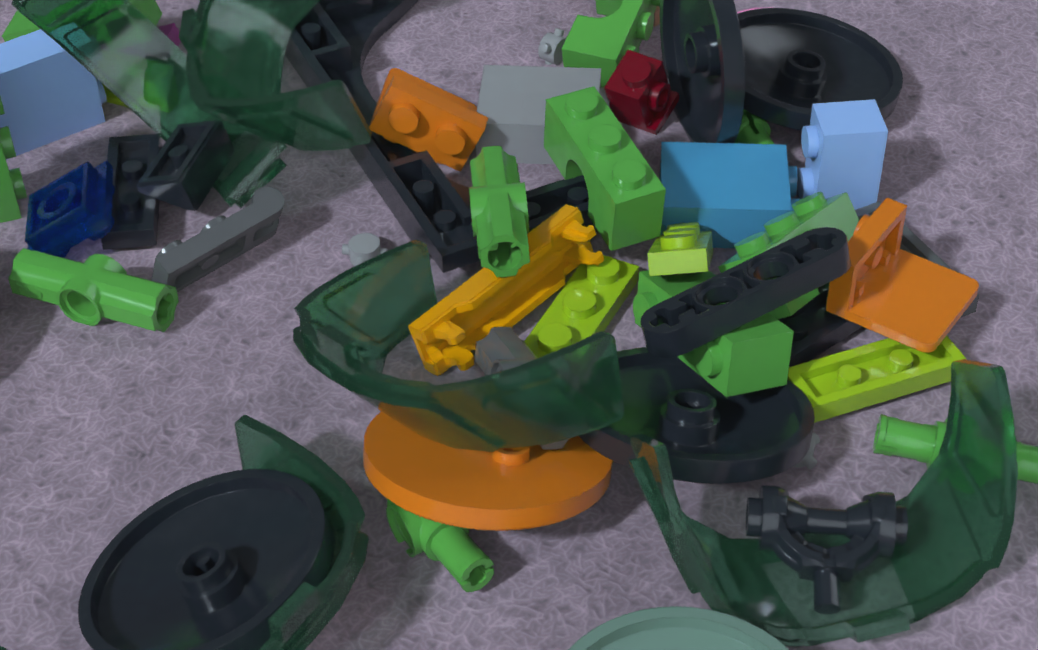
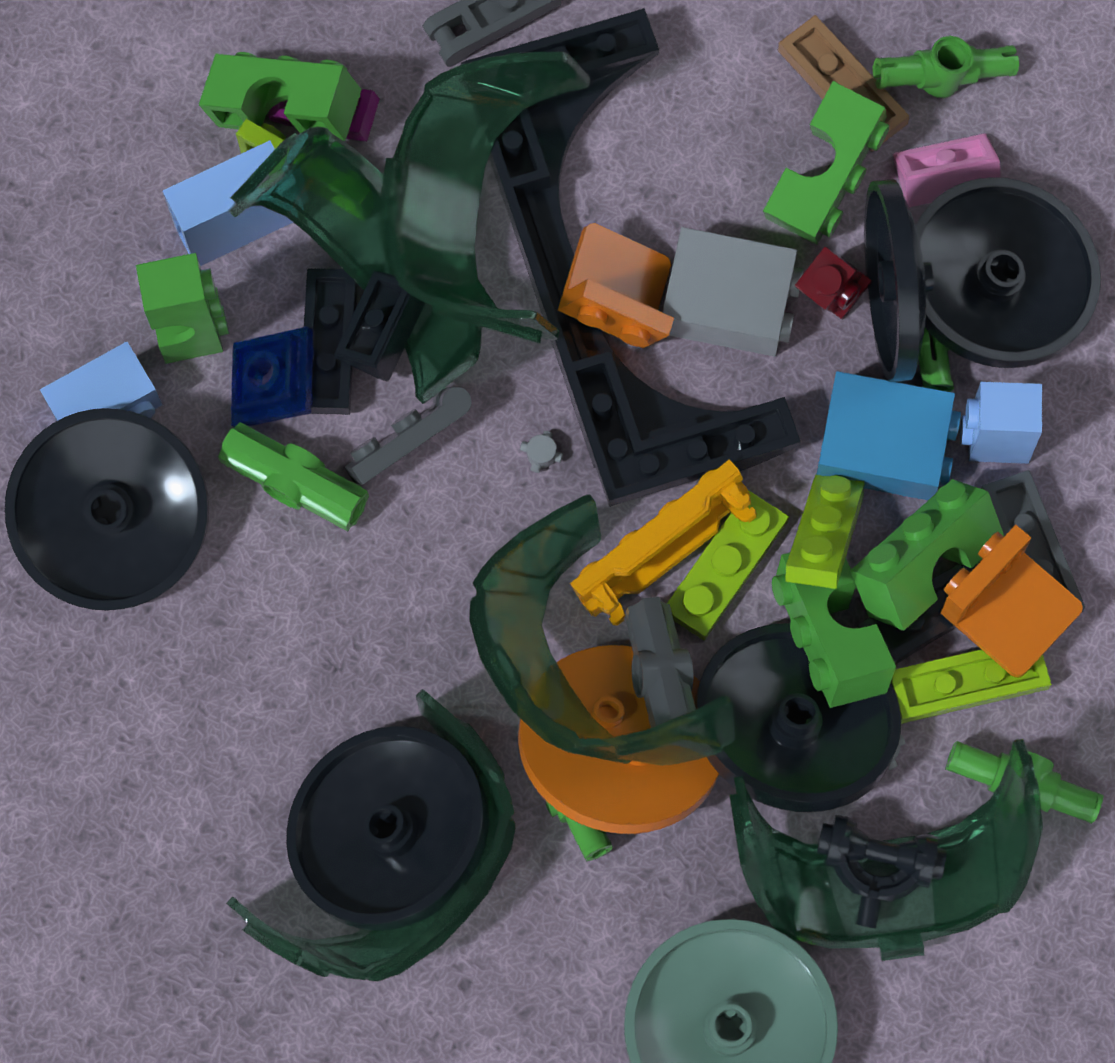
camera: 10 degrees right, 30 degrees up
bright green piece [469,146,530,277] -> none
light grey piece [538,28,566,65] -> none
bright green arch [544,86,666,251] -> none
black beam [640,227,851,358] -> none

